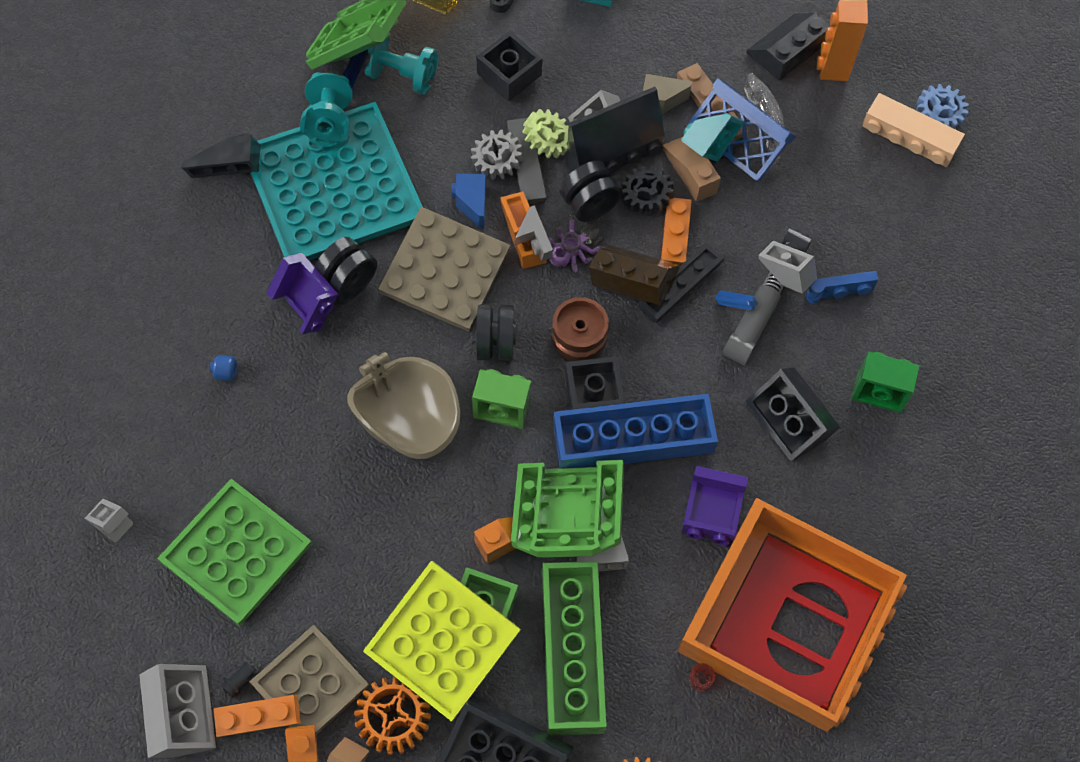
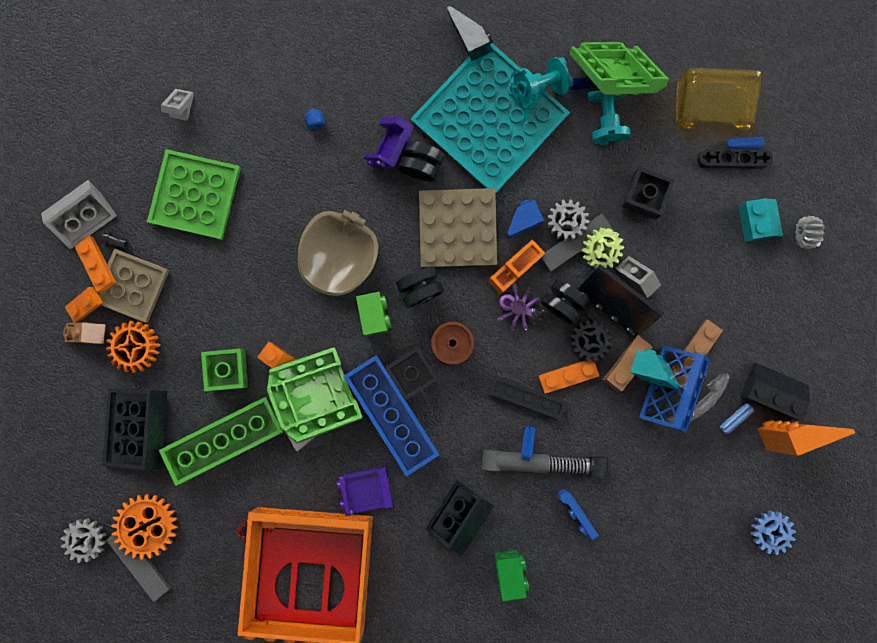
camera: 65 degrees right, 20 degrees up
neon yellow plate [363,561,521,722] -> none
light grey slope [514,206,553,261] -> none
dark brown slope [589,246,680,306] -> none
dark tan slope [643,74,692,114] -> none
light grey slope [758,241,817,294] -> none
light nougat brick [862,93,965,167] -> none
none -> medium blue axle [720,404,754,434]

